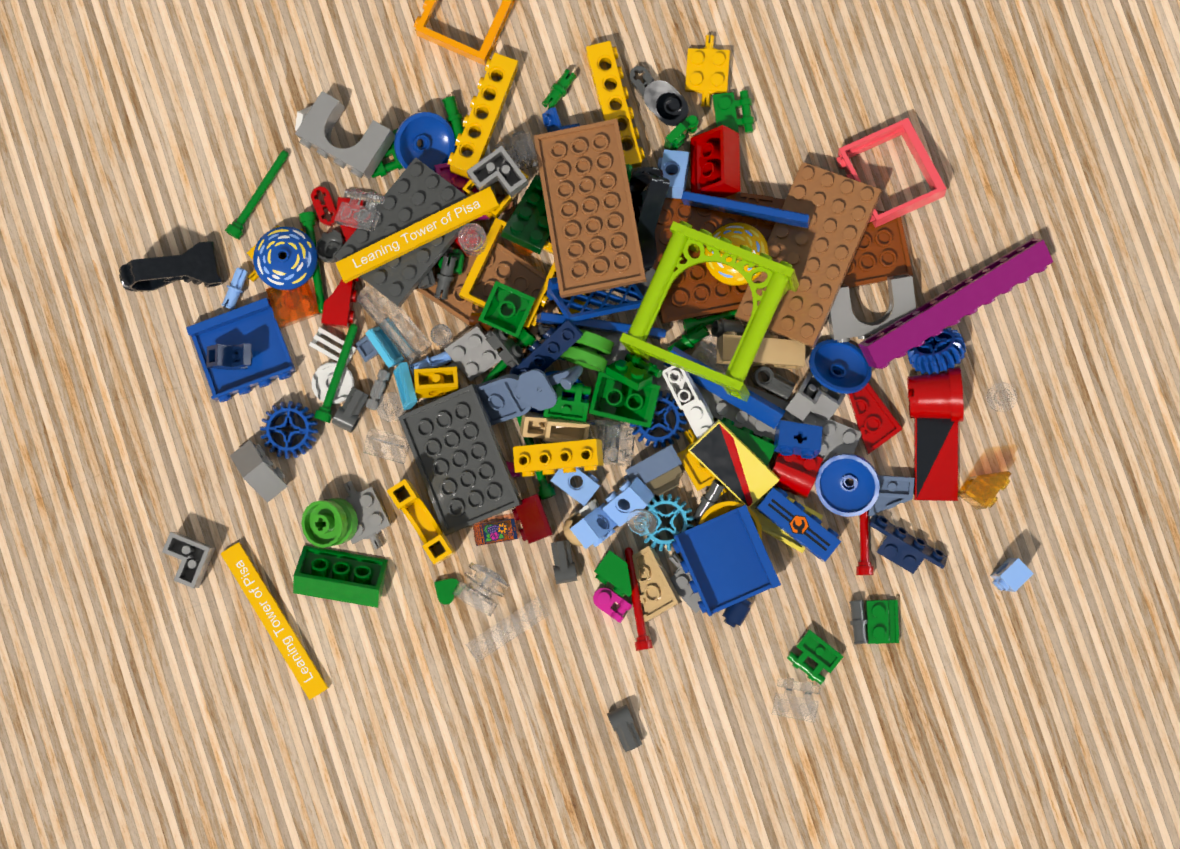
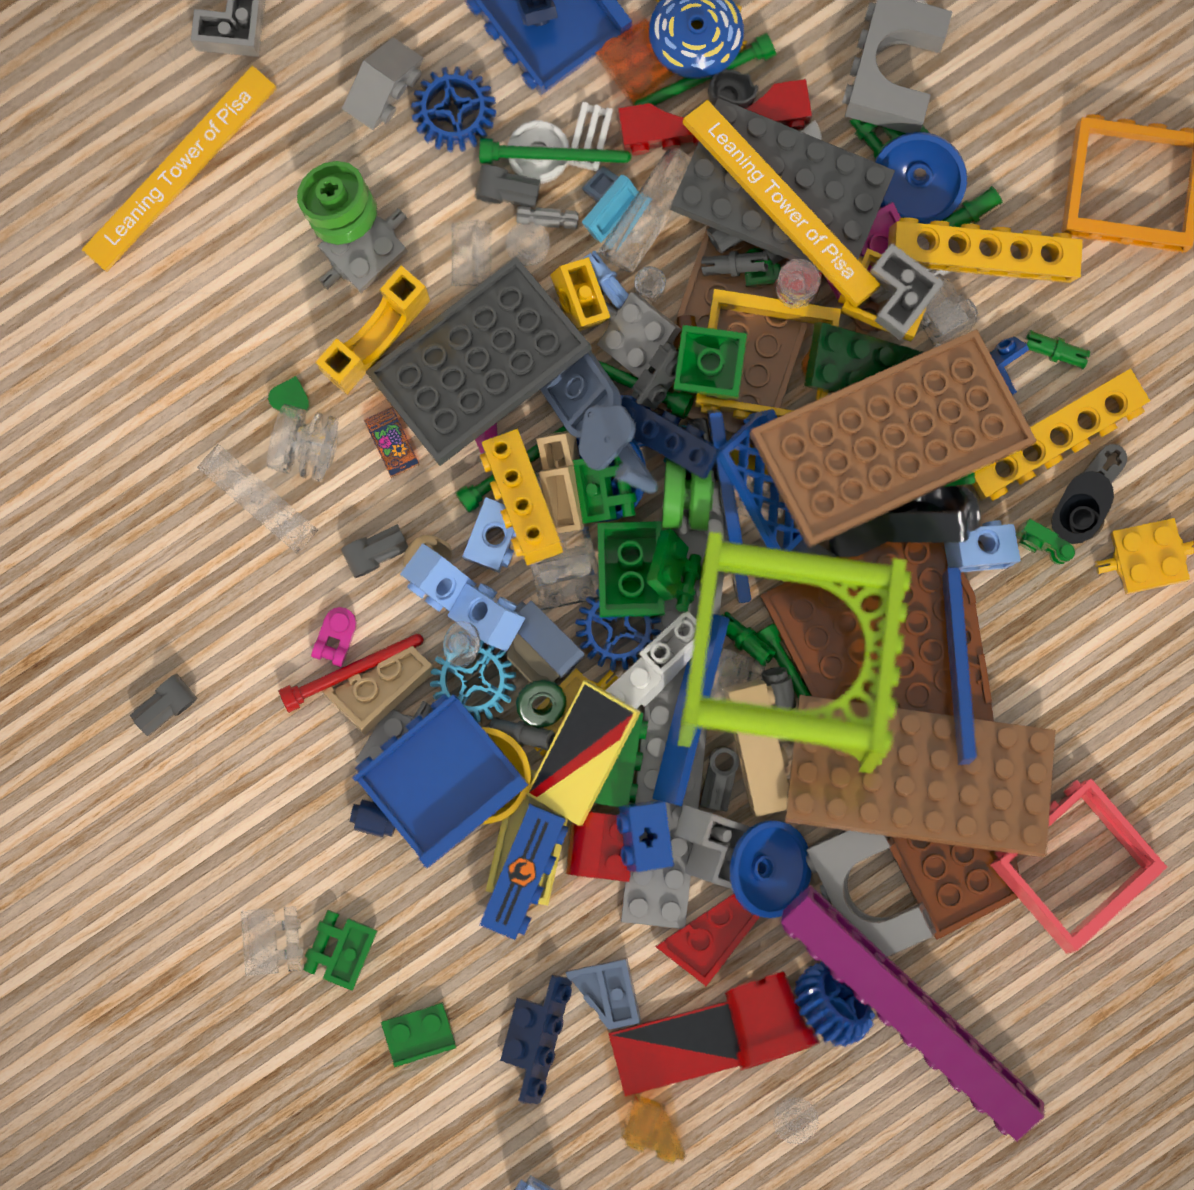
camera: 75 degrees right, 0 degrees up
green slope [293,545,388,608] -> none
red beam [311,186,337,227] -> none
clear plate [334,188,385,232] -> none
medium azure tile [393,362,417,410] -> none
dark red slope [512,494,553,544] -> none
white tile [578,499,599,517] -> none
green slope [594,550,632,597] -> none
red slope [691,125,741,197] -> none
yellow dish [705,223,769,286] -> none
green plate [712,90,754,134] -> none
blue dish [815,454,880,517] -> none
dark grey pin [849,600,868,645] -> none
red piece [856,511,874,575] -> none
none -> dark green piece [516,680,567,728]

